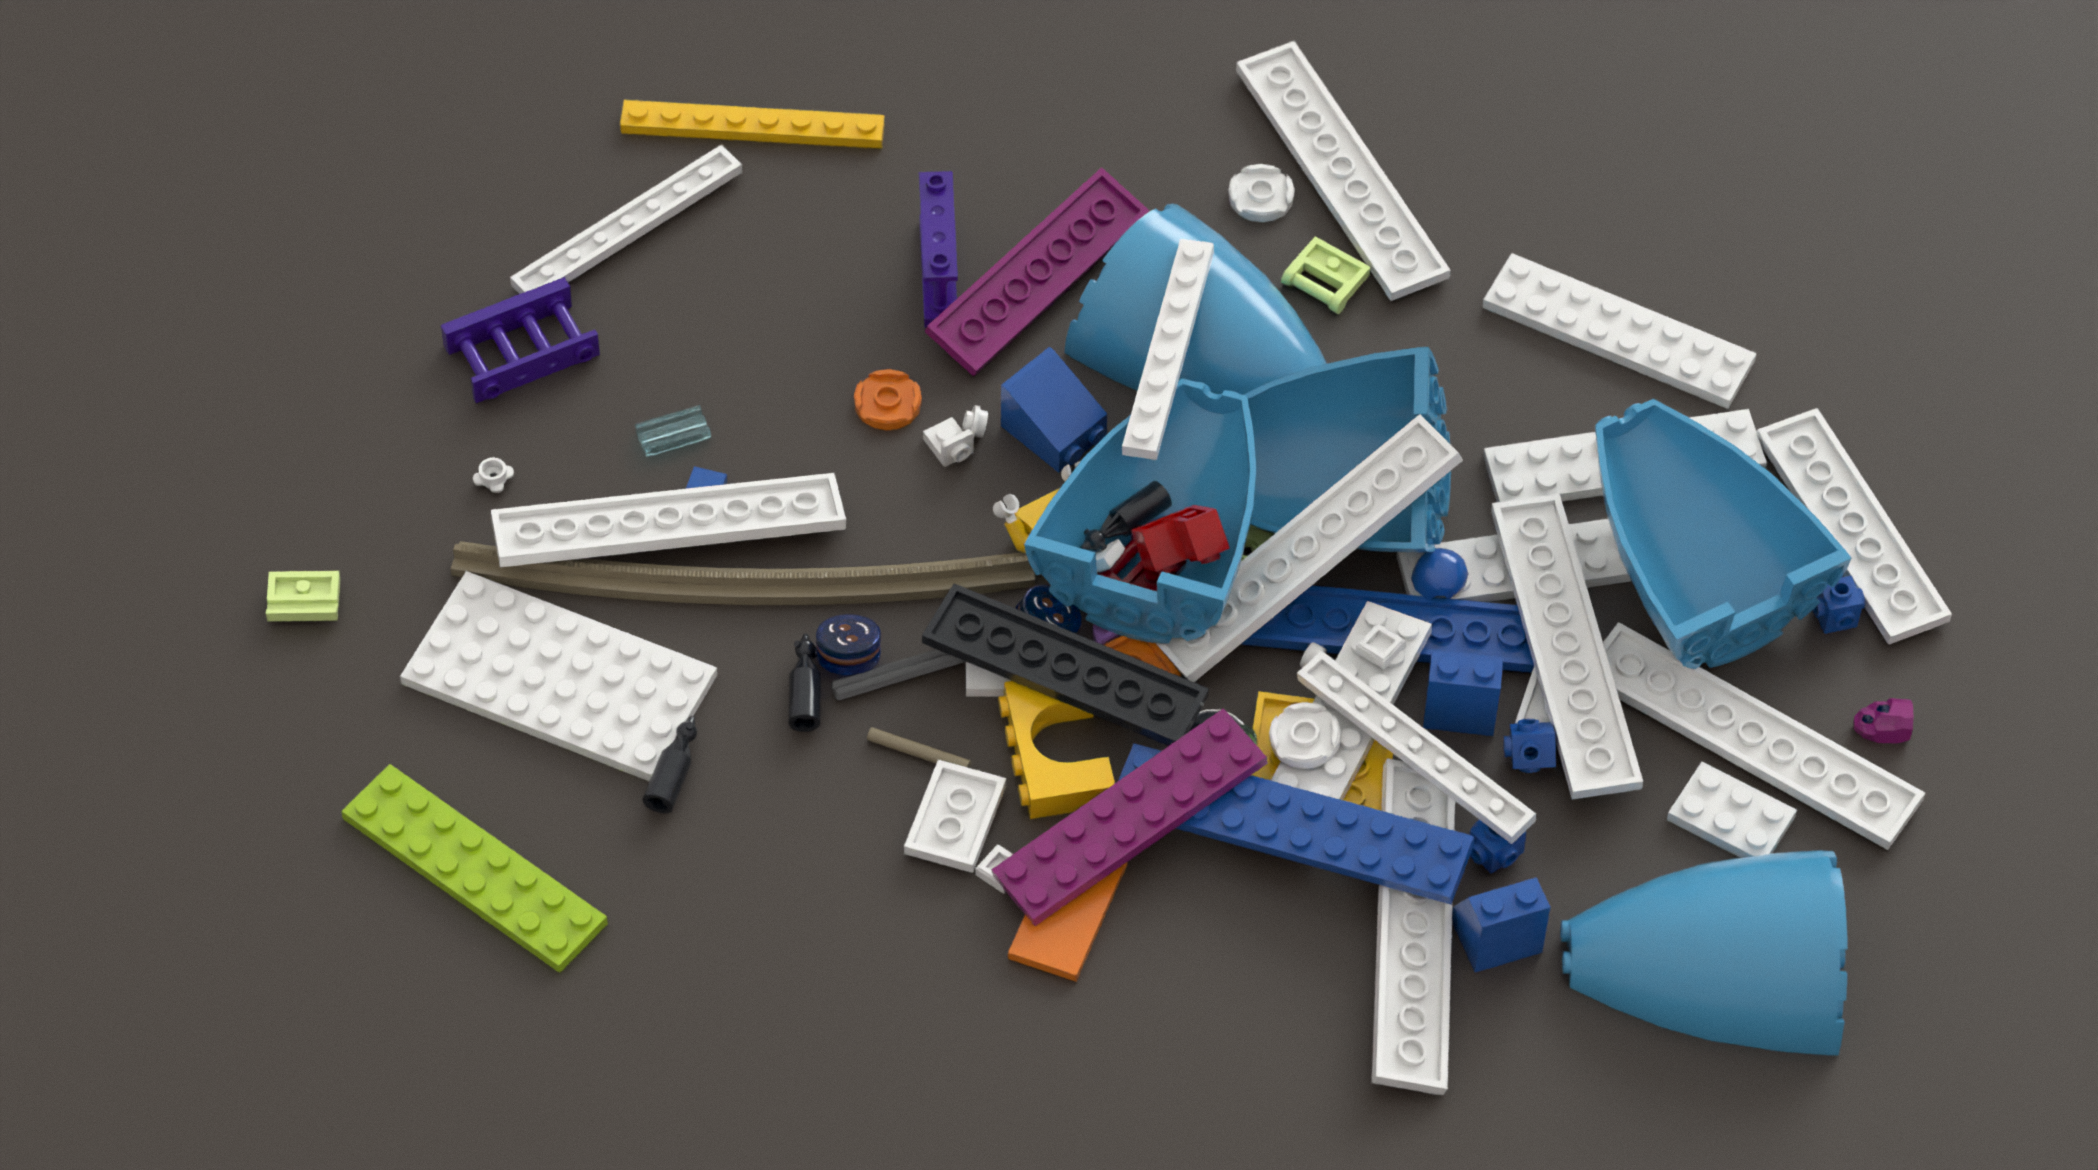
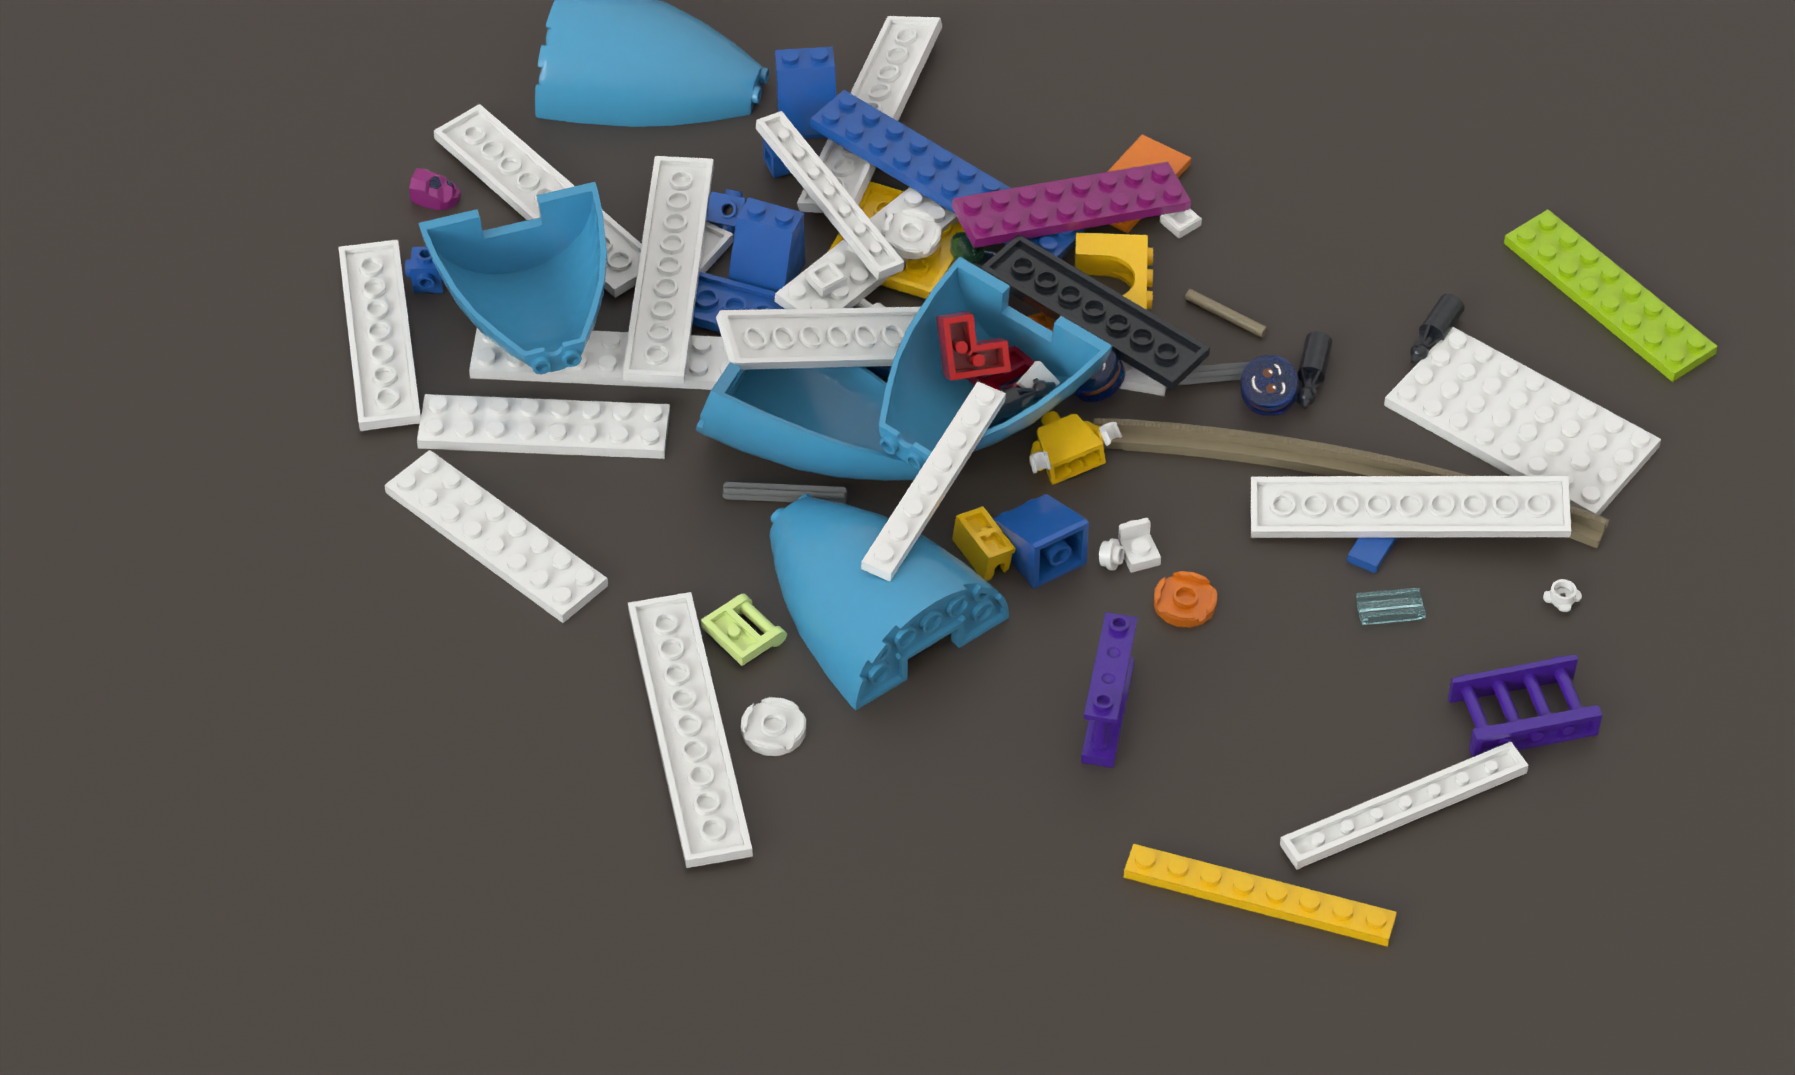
camera: 165 degrees left, 5 degrees down
yellowish green plate [266,571,340,621] -> none
white plate [904,760,1006,873] -> none
magenta plate [925,167,1150,377] -> none
white plate [1667,762,1797,858] -> none
none -> yellow hinge [952,506,1016,581]

